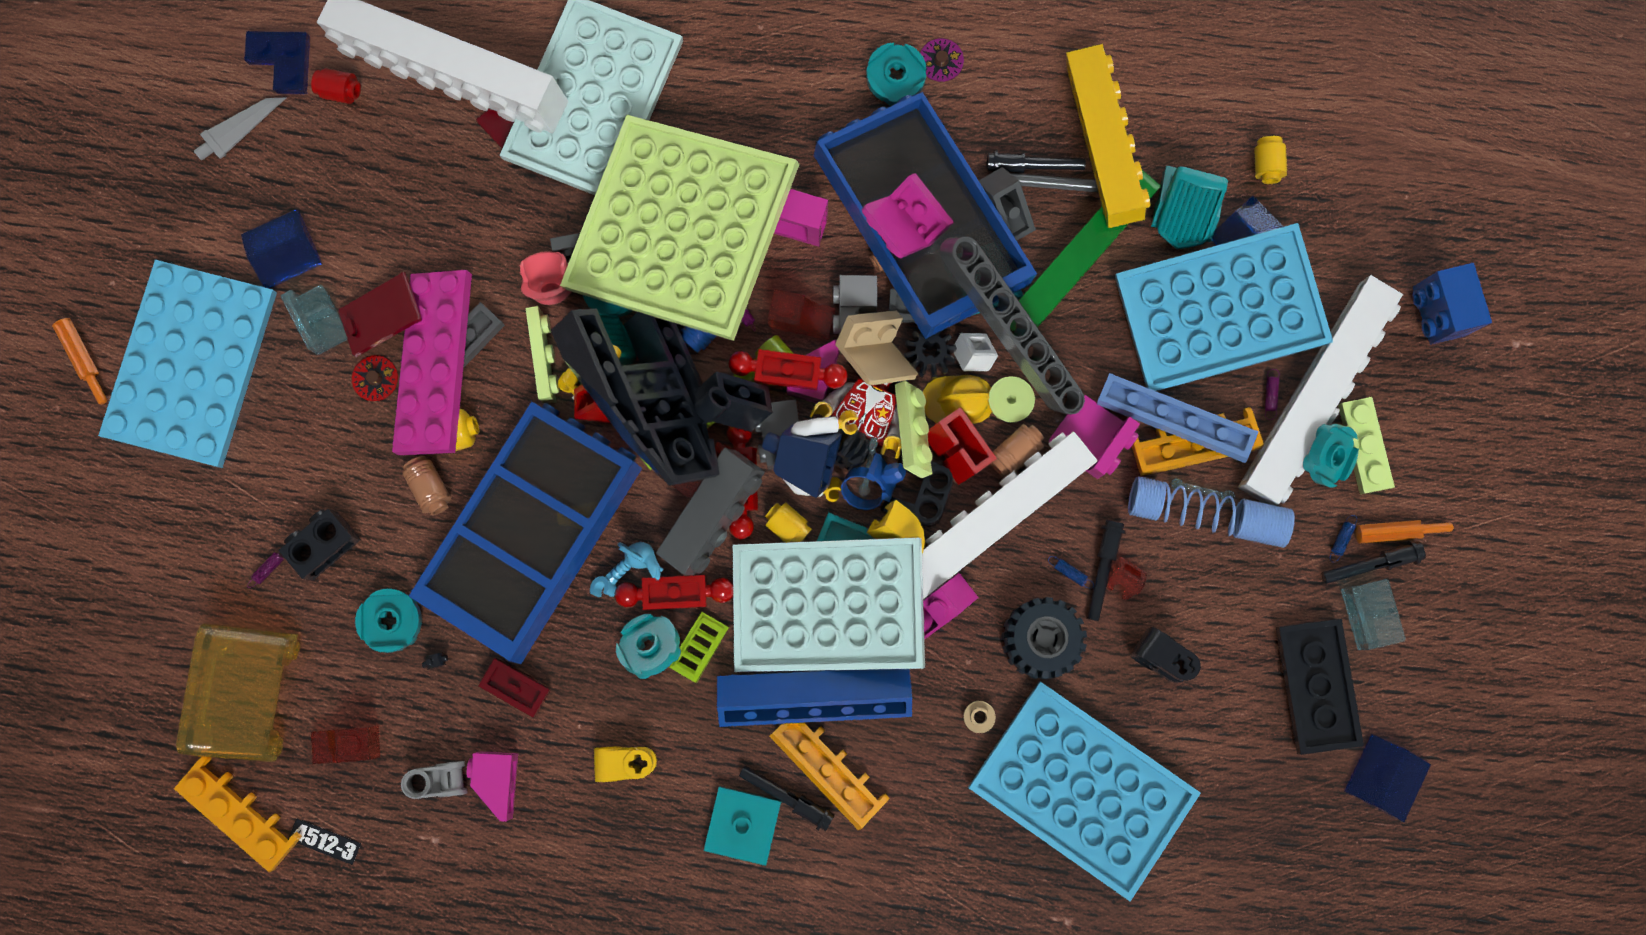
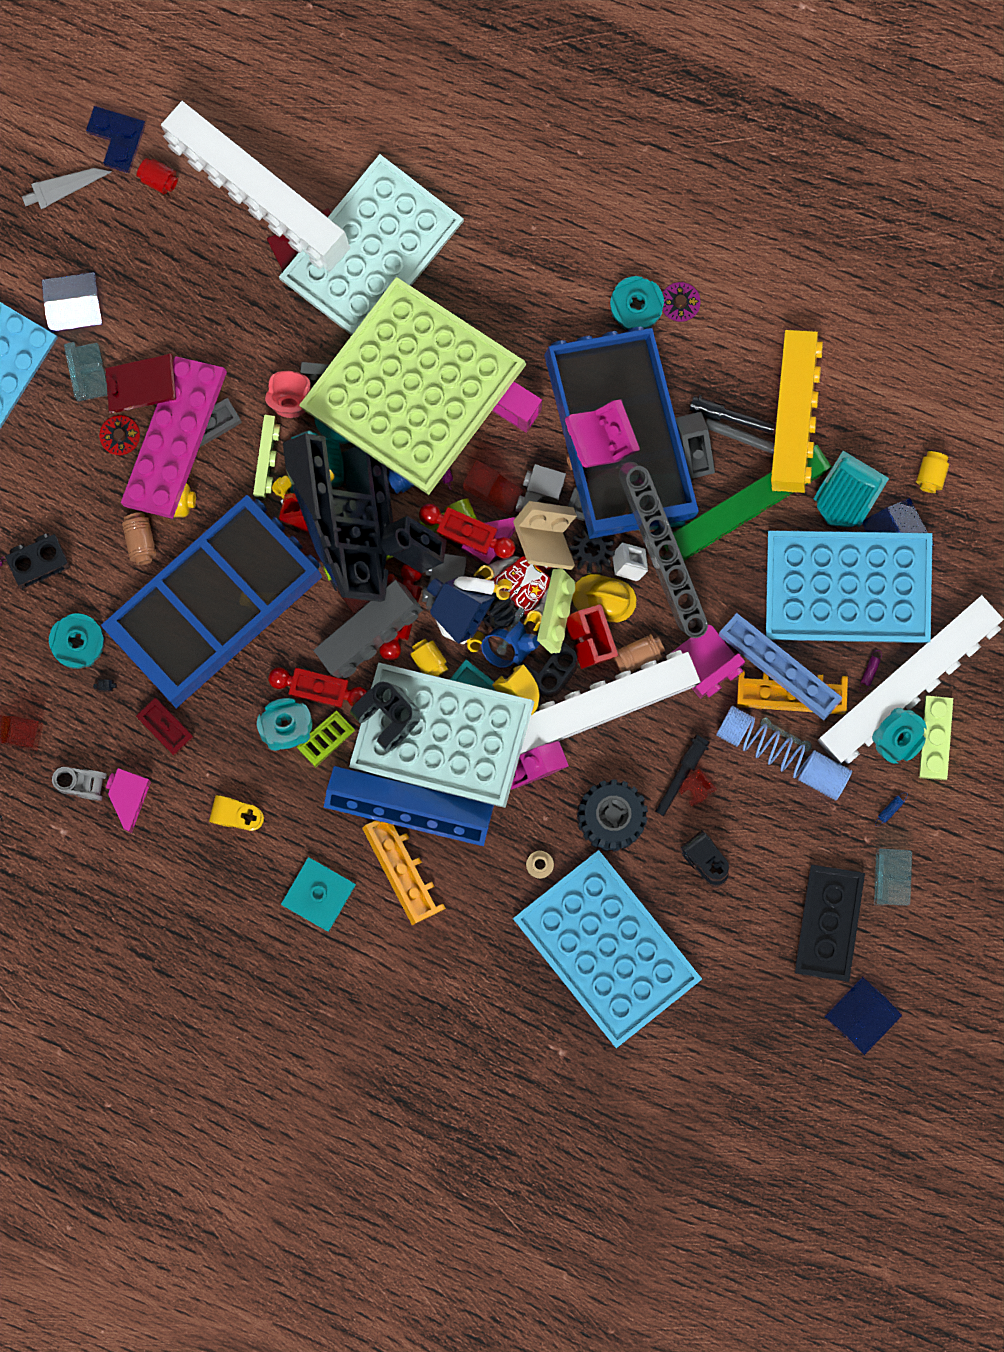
camera: 15 degrees right, 0 degrees up
medium azure piece [590,542,664,597] -> none
black pin [739,765,835,831] -> none
yellowish green piece [988,376,1035,422] -> none
blue piece [1048,556,1094,588] -> none
black pin [1321,540,1426,584] -> none
orange axle [1355,520,1454,544] -> none
none -> black piece [350,681,421,752]

